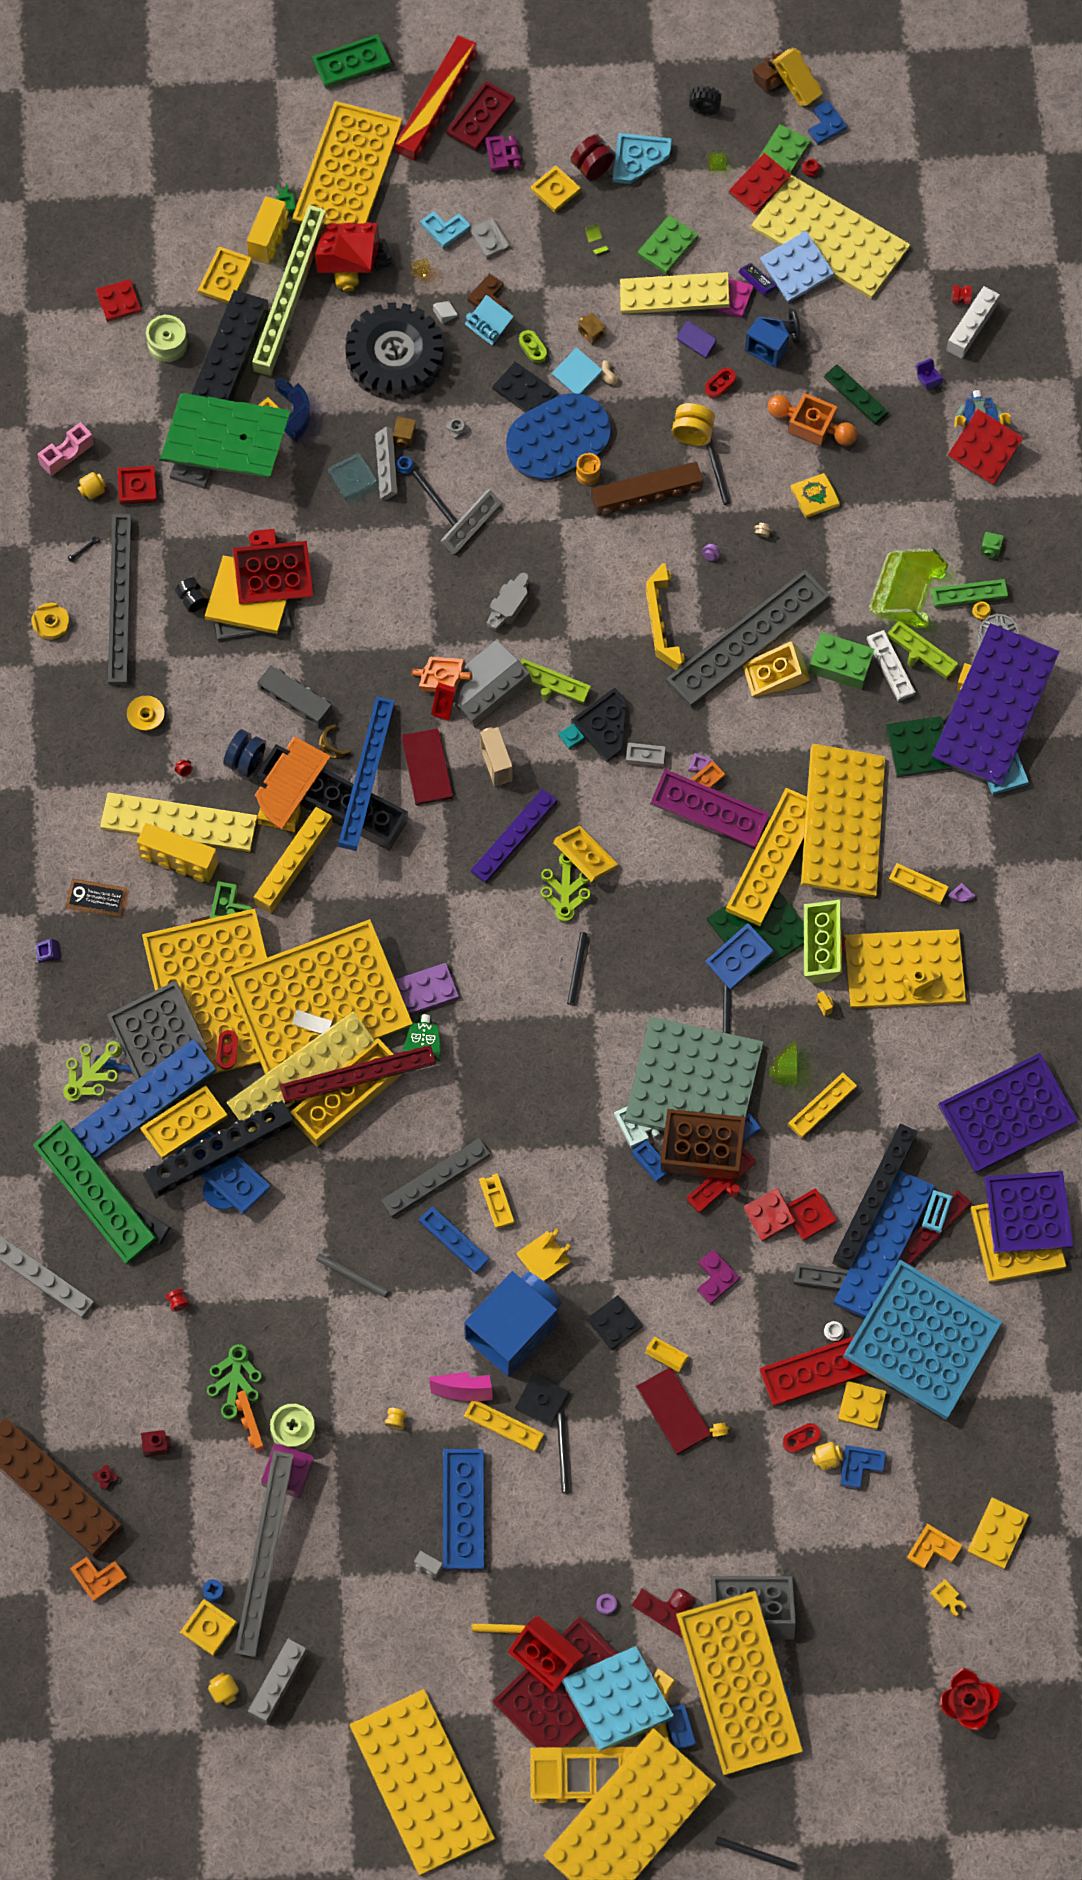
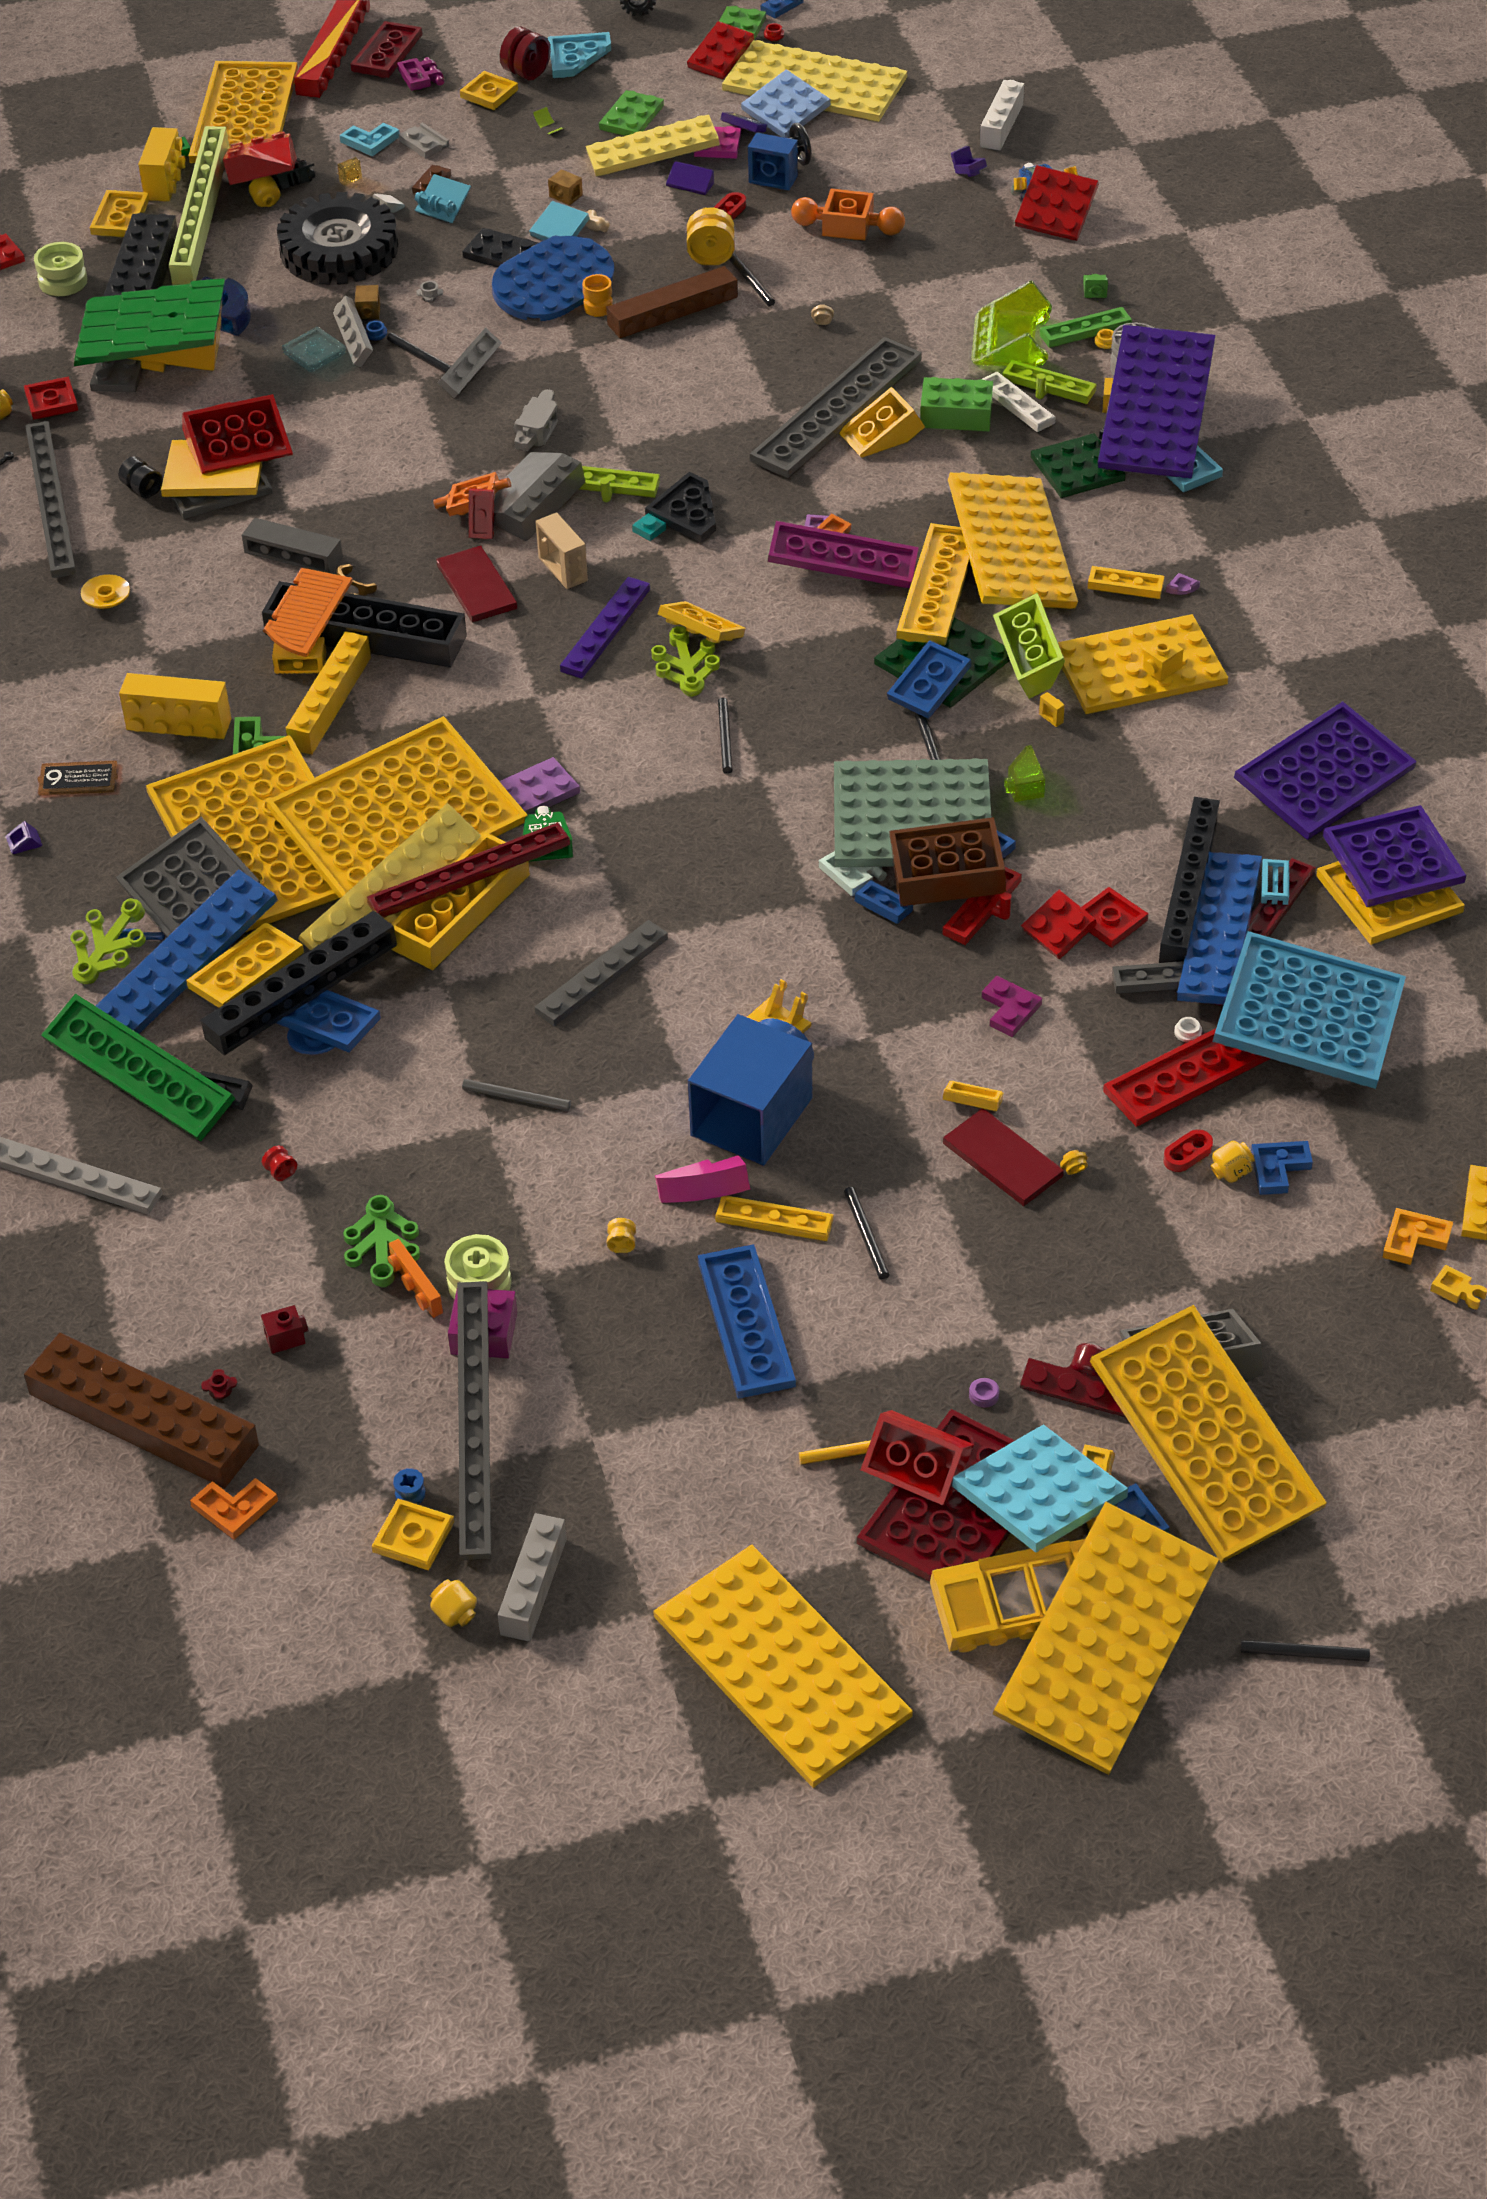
camera: 10 degrees left, 20 degrees down
light yellow plate [100,792,257,852] -> none
red plate [174,759,193,777] -> none
red plate [216,1030,238,1070] -> none
dark blue wheel [223,729,267,778] -> none
white sticker [292,1010,332,1034] -> none
green plate [312,34,391,88] -> none
blue plate [338,696,394,851] -> none
light grey piece [414,1551,443,1579] -> none
blue plate [419,1206,489,1274] -> none
yellow plate [479,1173,514,1230] -> none
black plate [515,1373,569,1427] -> none
lime plate [519,330,547,363] -> none
black plate [587,1295,643,1350] -> none
light grey plate [626,743,665,767] -> none
yellow slope [646,563,685,670] -> none
medium lavender plate [702,544,720,561] -> none
clear neon green plate [707,152,726,172] -> none
yellow plate [788,1073,857,1139] -> none
yellow slope [790,473,840,518] -> none
dark green plate [824,364,888,425] -> none
yellow plate [838,1381,886,1430] -> none
red wheel [952,285,972,304] -> none

